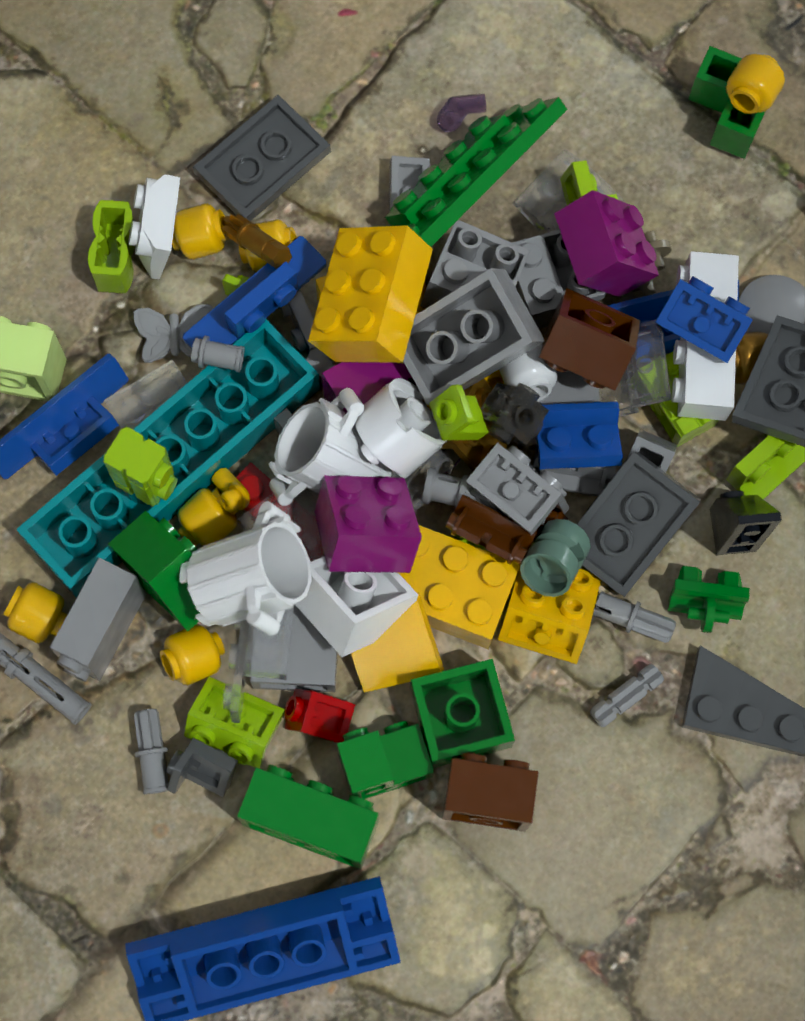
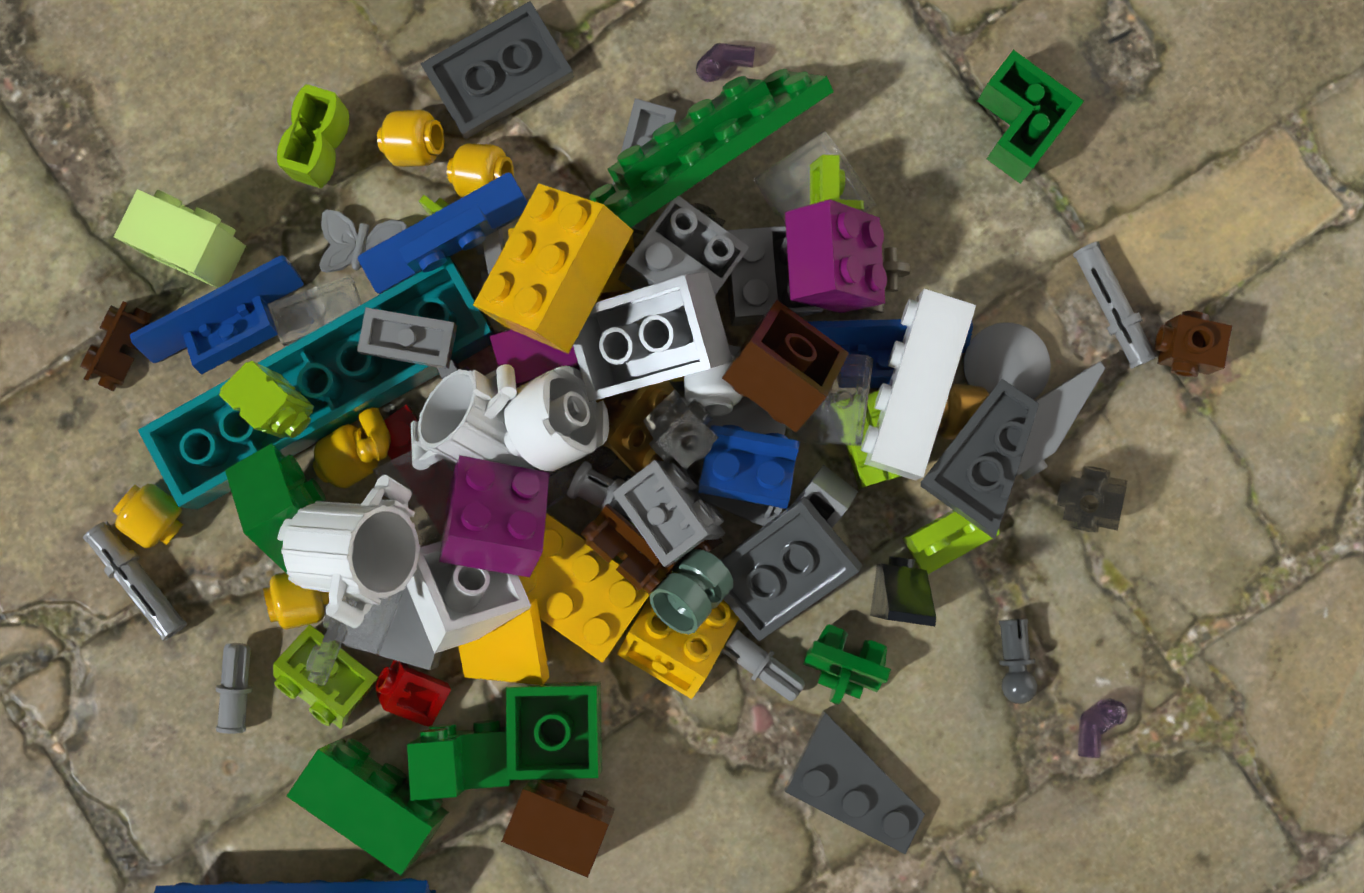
camera: 25 degrees right, 10 degrees up
light grey brick [50,558,147,682] -> none
white slope [129,174,180,280] -> none
dark grey bracket [166,738,238,797] -> none
light grey pin [191,336,245,372] -> none
pearl gold piece [221,213,292,269] -> none
lime bracket [429,385,489,440] -> none
light grey axle [590,664,664,727] -> none
blue bracket [655,276,753,363] -> none
yellow head [726,54,785,114] -> none
none -> light grey plate [357,308,457,369]

